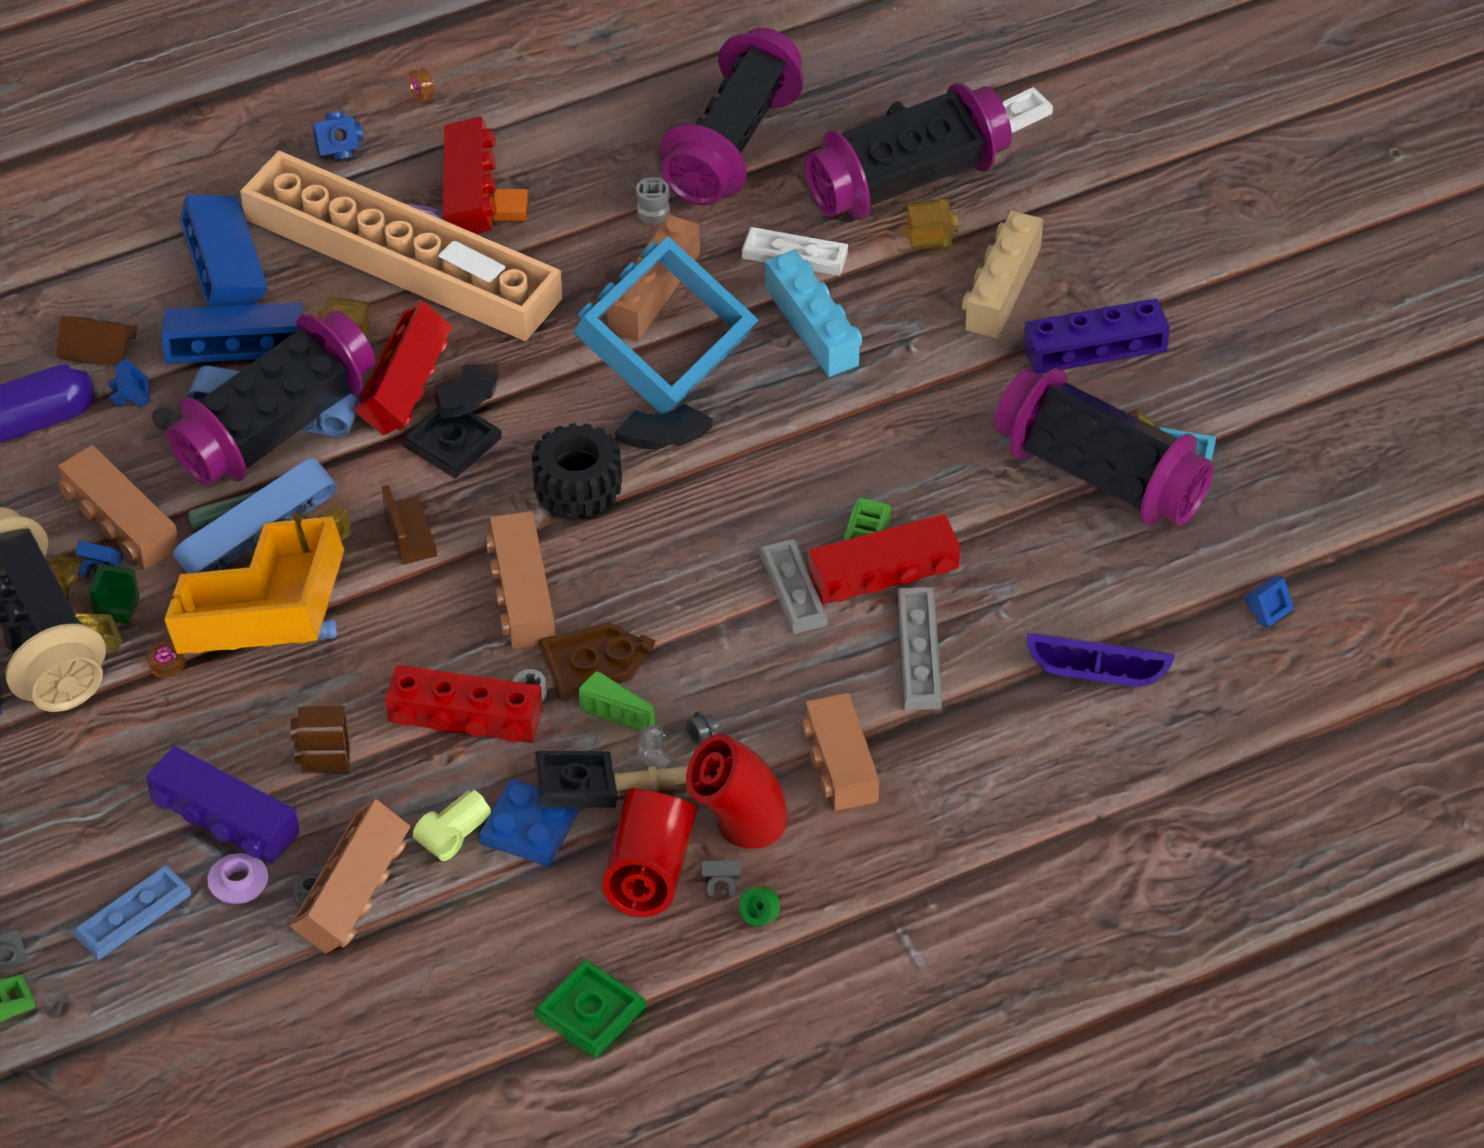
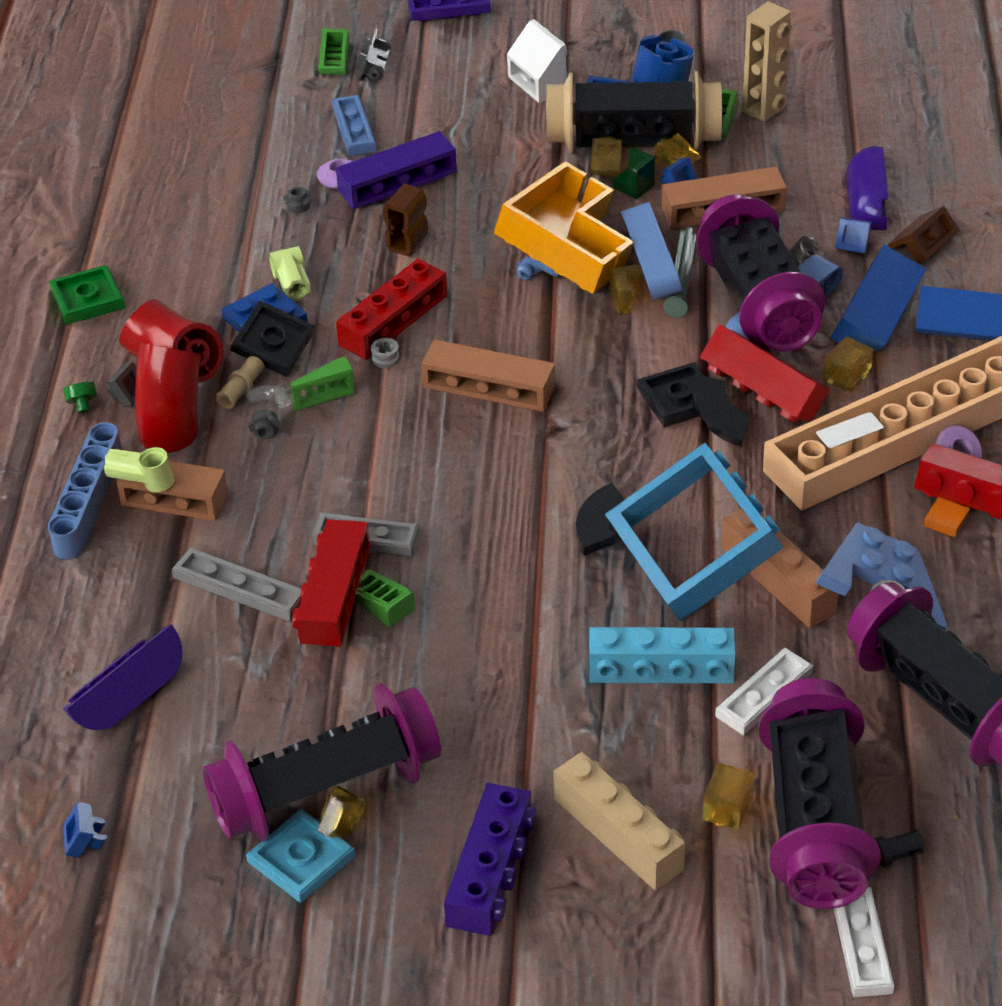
camera: 120 degrees right, 5 degrees down
nougat brick [289,799,411,954] -> none
reddish brown panel [381,485,437,565] -> none
black tyre [532,423,622,518] -> none
reddish brown tile [539,622,655,699] -> none
none -> medium blue beam [48,422,122,559]
none -> yellowish green piece [104,447,175,492]
none -> medium blue wing [816,522,947,631]

